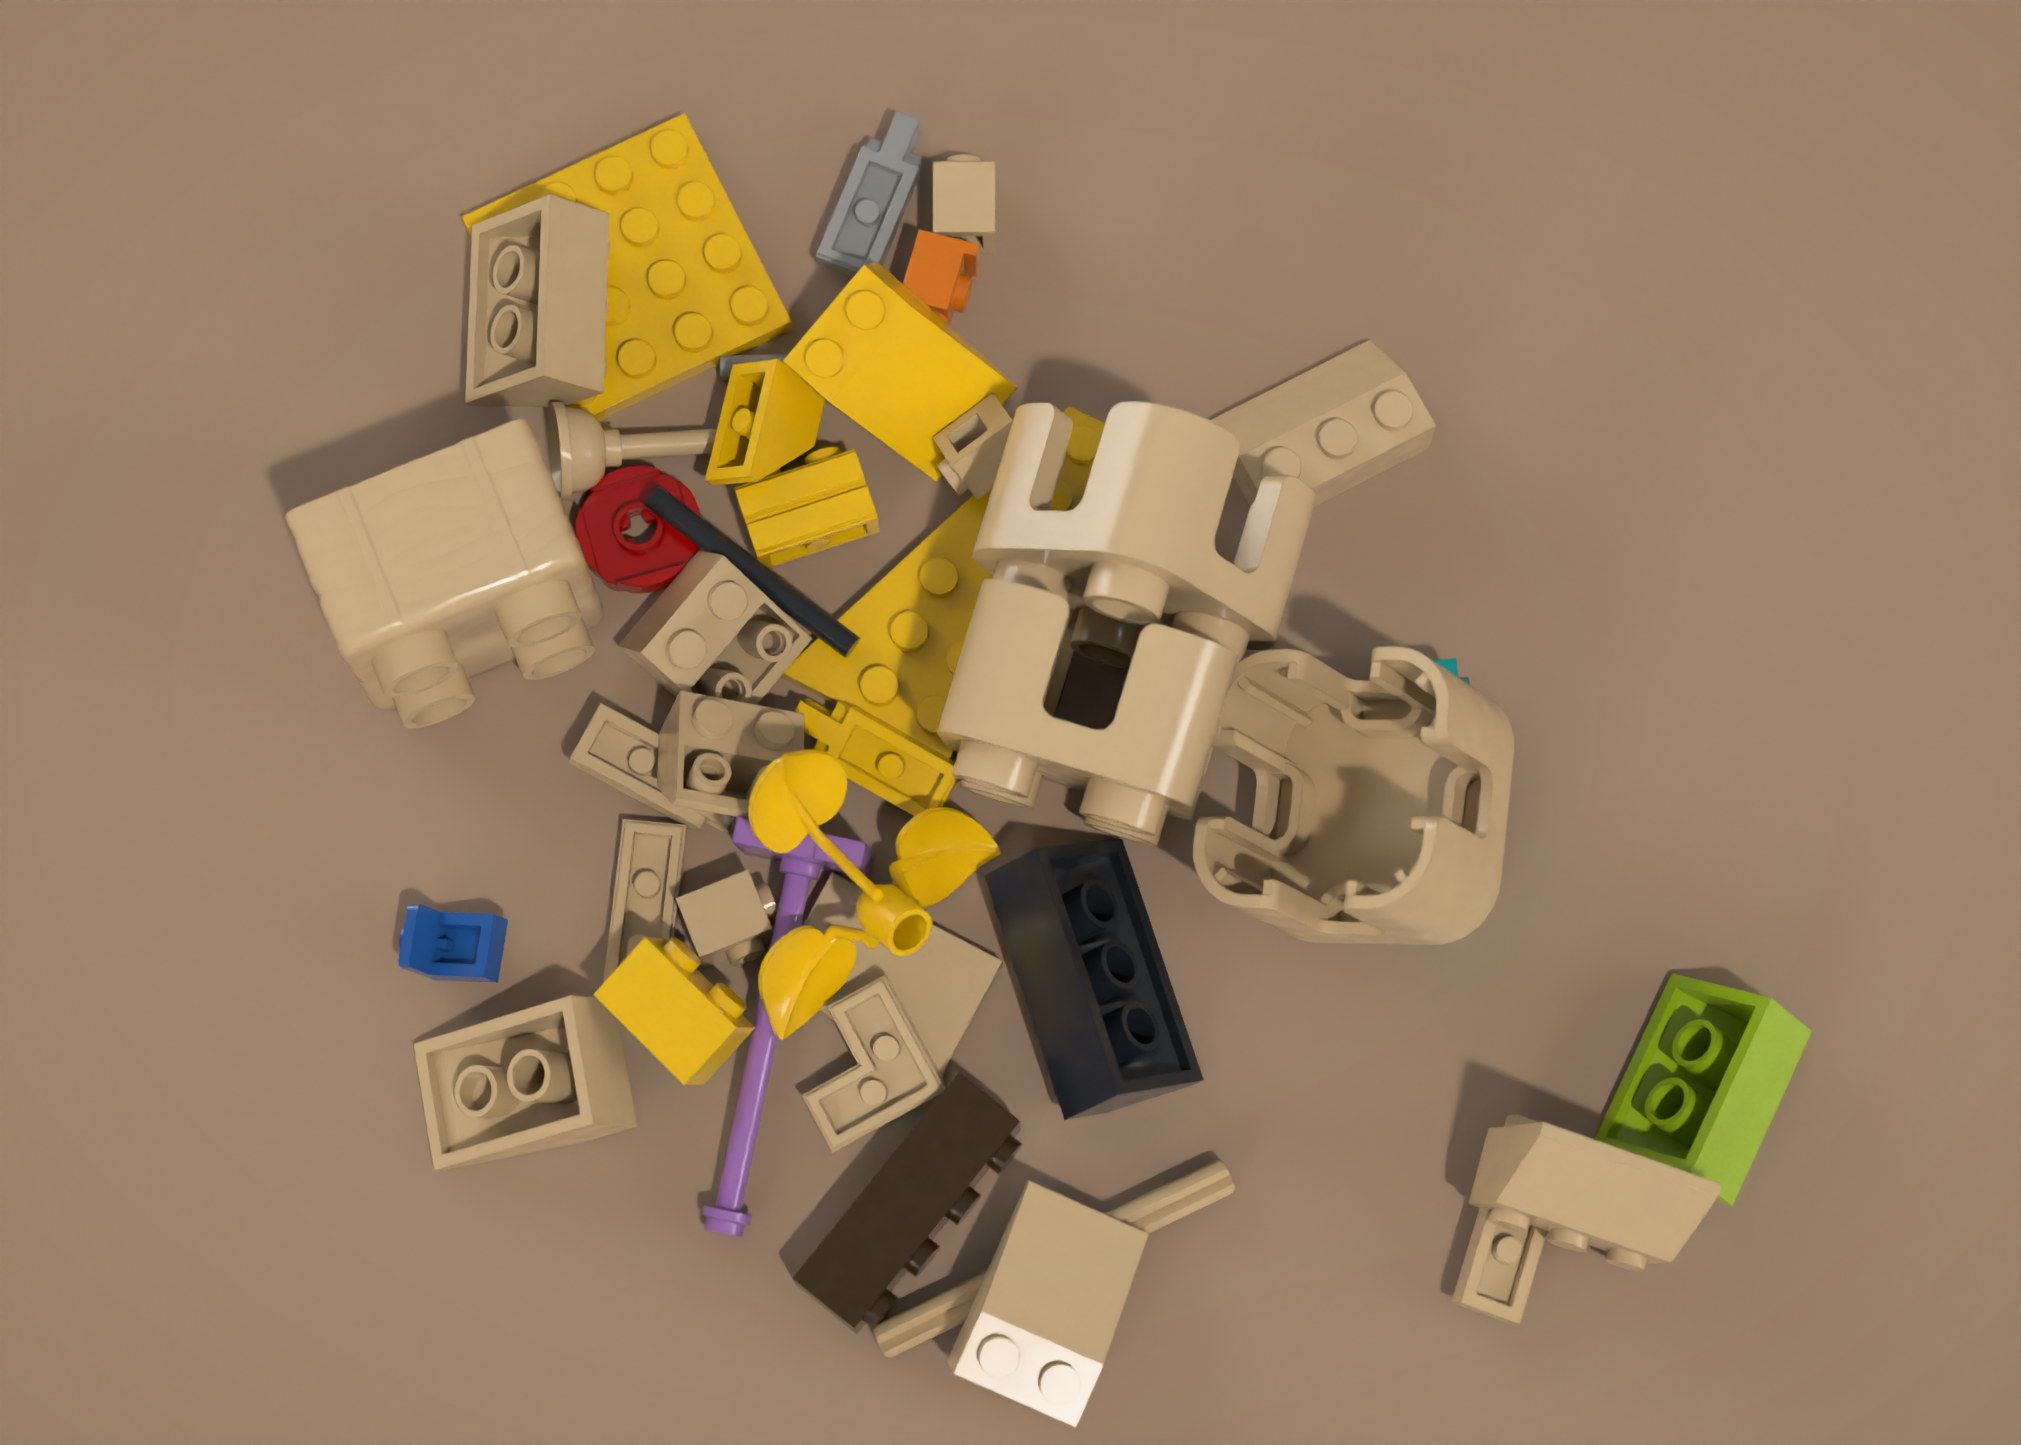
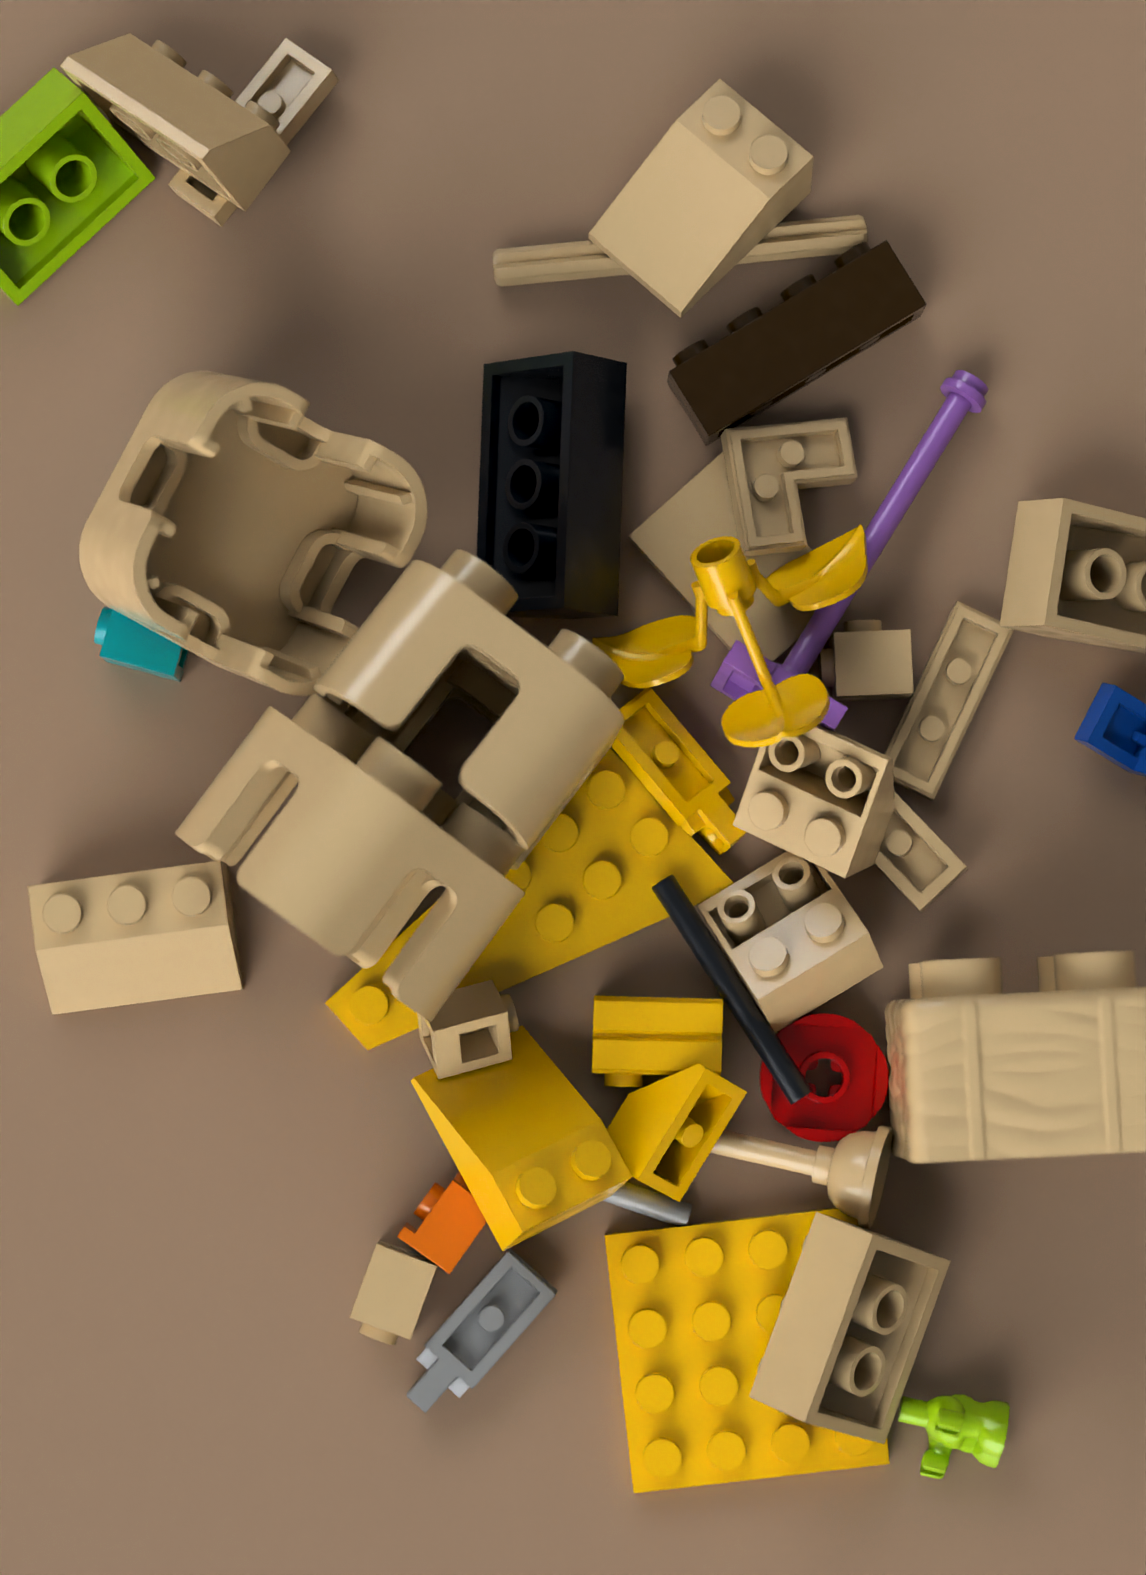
camera: 165 degrees left, 10 degrees up
yellow brick [593,937,756,1085] -> none
none -> lime piece [897,1394,1010,1479]

